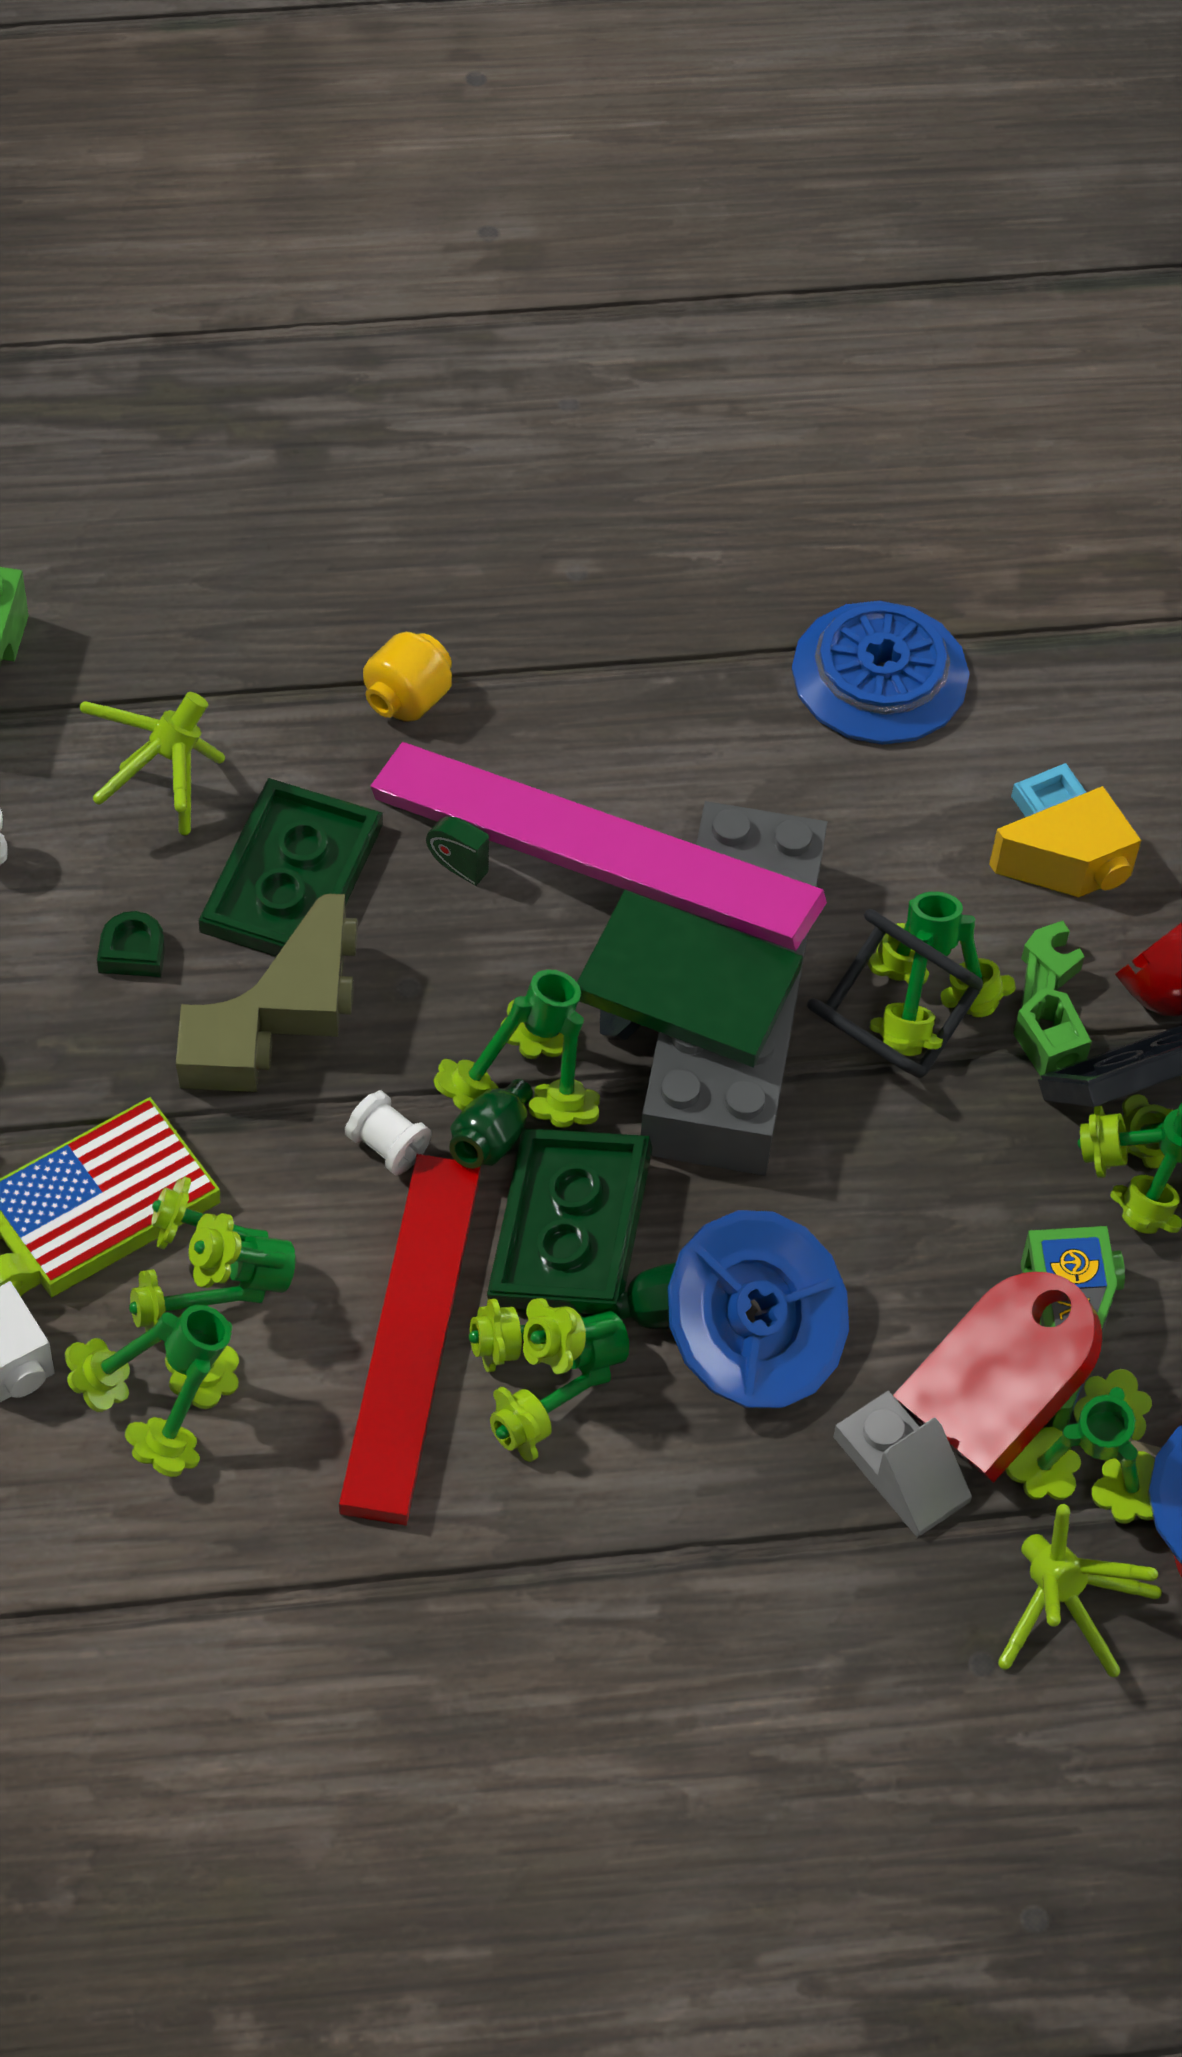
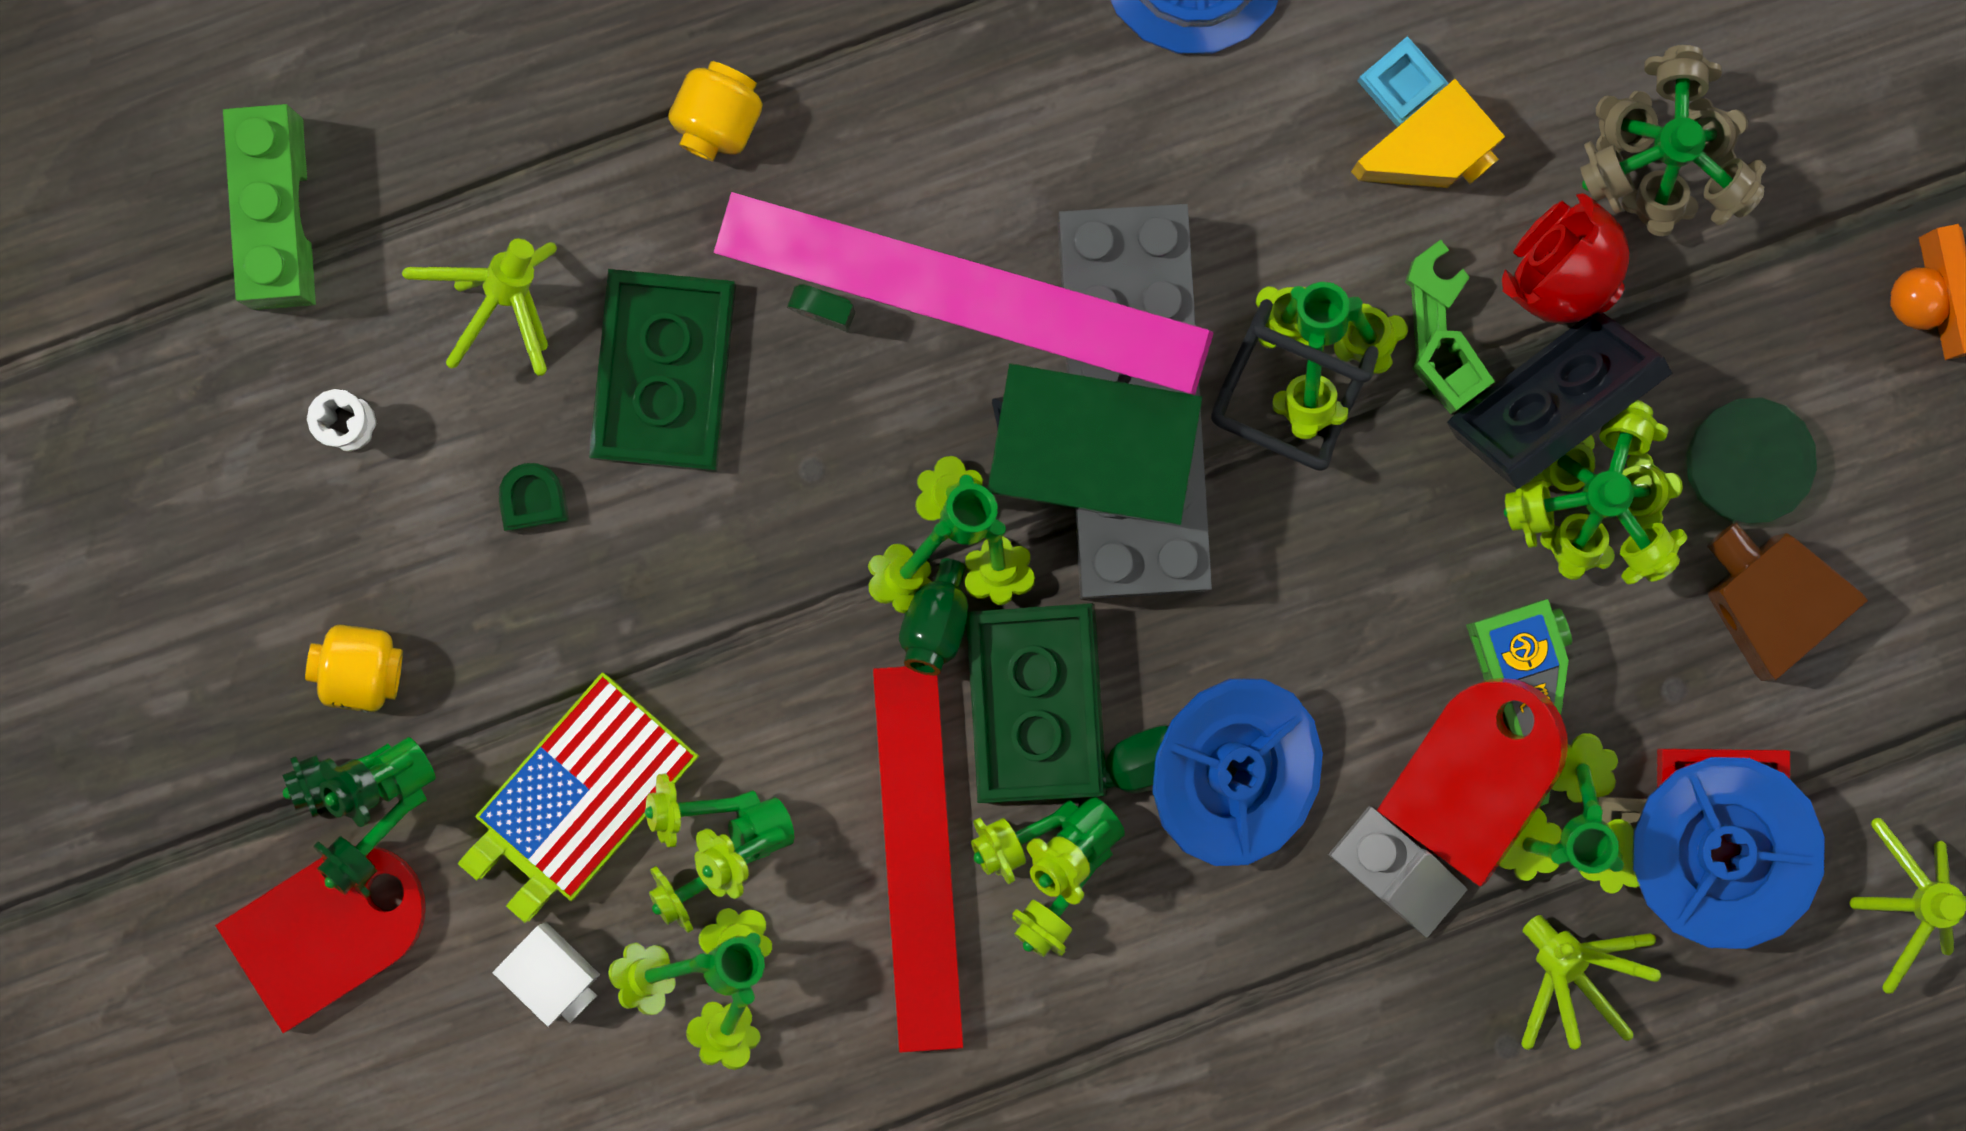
camera: 10 degrees left, 30 degrees up
olive arch [176,894,358,1092] -> none
white bush [345,1090,432,1175] -> none

